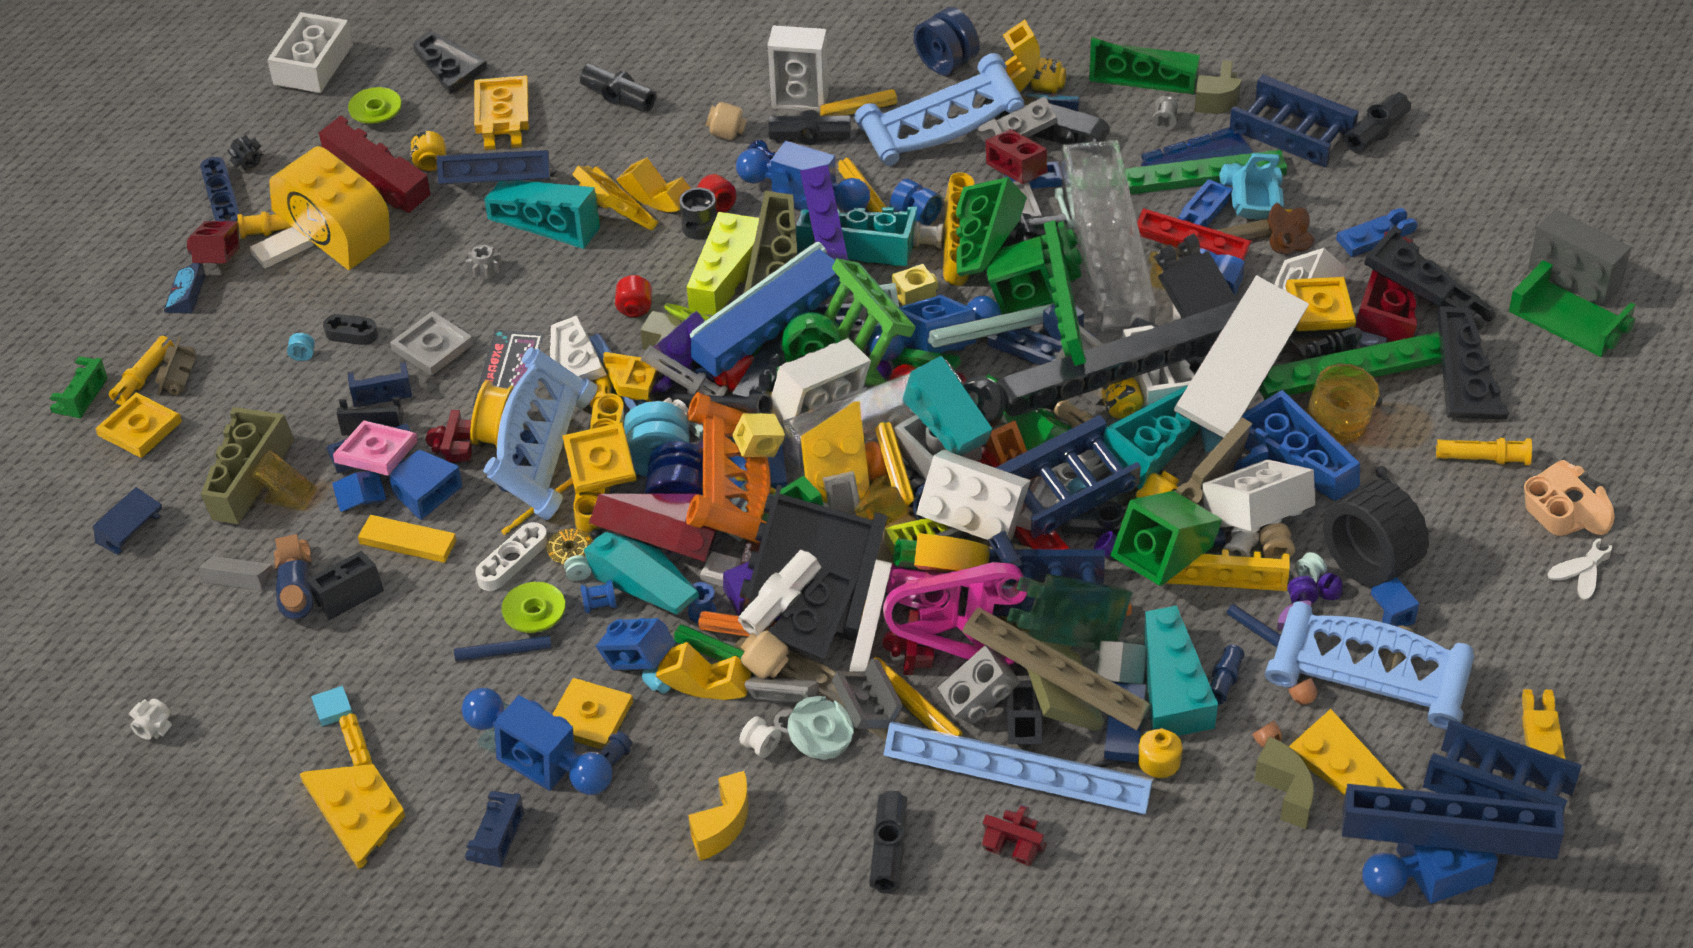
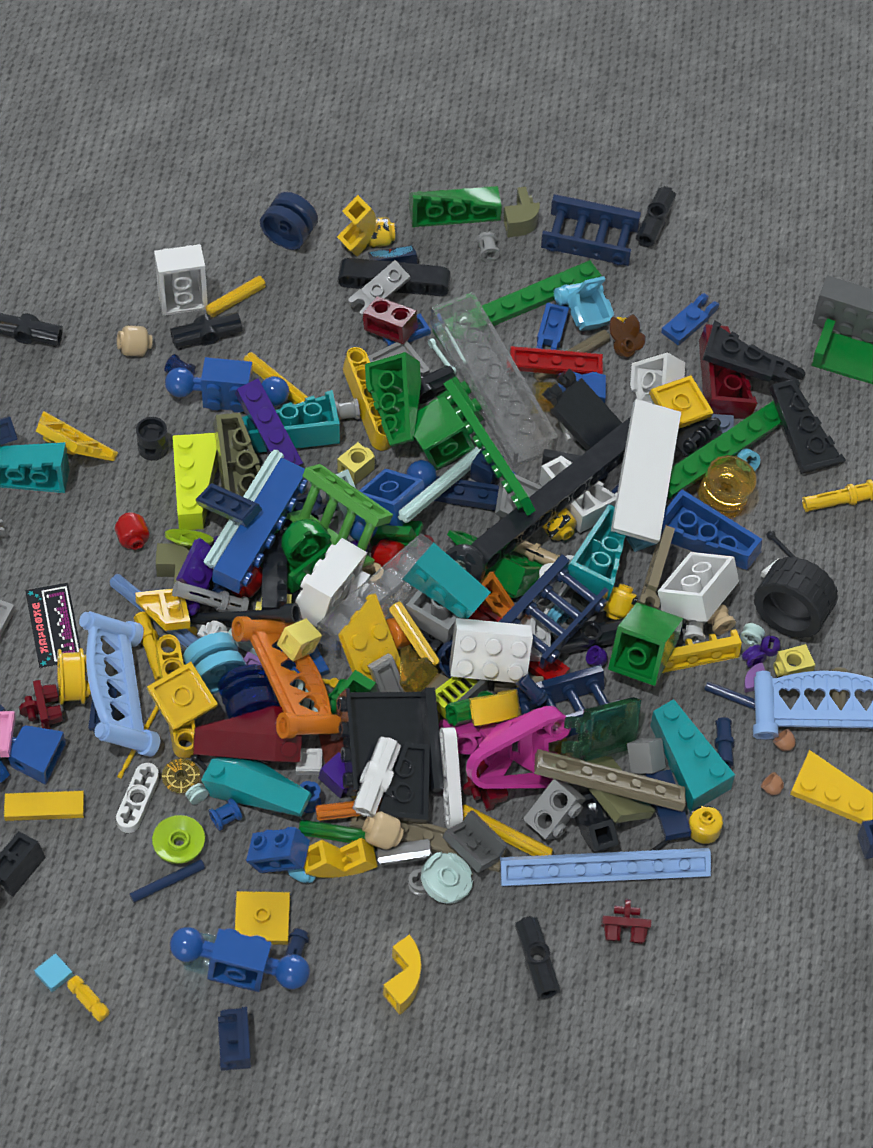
camera: 25 degrees left, 10 degrees up
yellow wing [300,764,405,869] -> none
white wing [550,316,607,381] -> none
yellow brick [616,158,691,212] -> none
red head [697,174,737,214] -> none
white wheel [739,716,781,758] -> none
light blue piece [854,53,1024,166] -> none
blue wheel [890,178,943,225] -> none
clear blue windscreen [1141,127,1253,167] -> none
blue tile [1234,444,1269,471] -> none
olive brick [1254,736,1313,829] -> none
blue panel [1371,578,1419,627] -> none
none -> dark blue tile [196,483,262,527]
none -> medium azure bush [736,449,760,472]
none -> light yellow brick [773,644,815,677]

